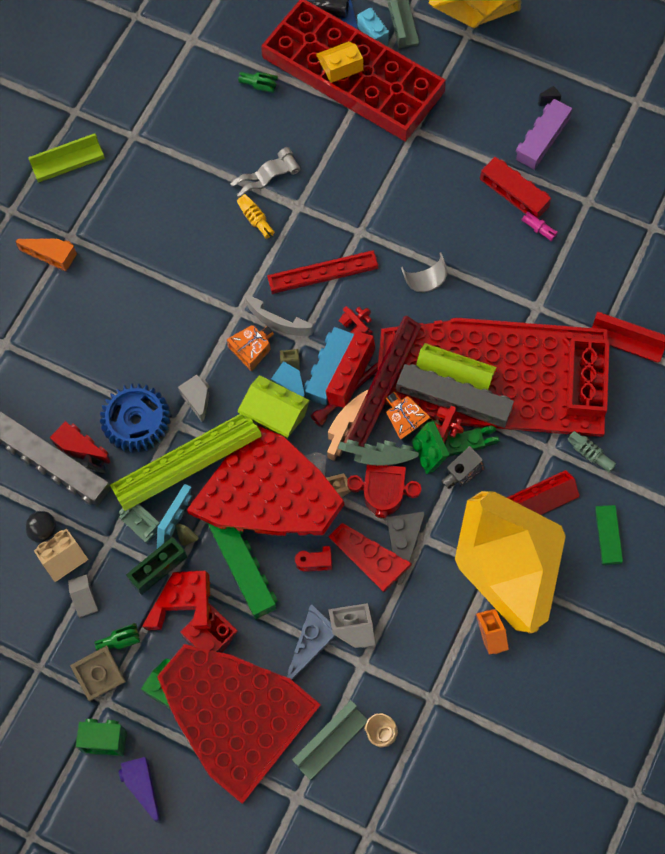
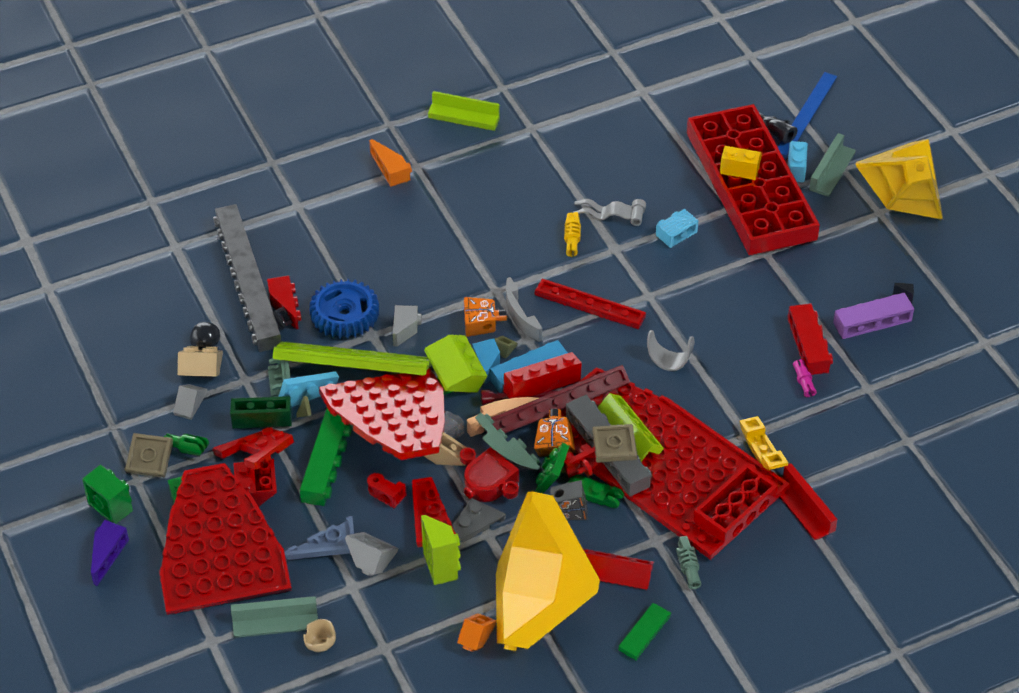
camera: 35 degrees right, 20 degrees down
green arm [238,72,278,93] -> none
red hips [339,306,373,335] -> none
none -> lime slope [421,515,461,585]
none -> dark tan tile [592,424,637,462]
none -> medium azure brick [656,209,699,248]
none -> yellow slope [739,416,788,470]

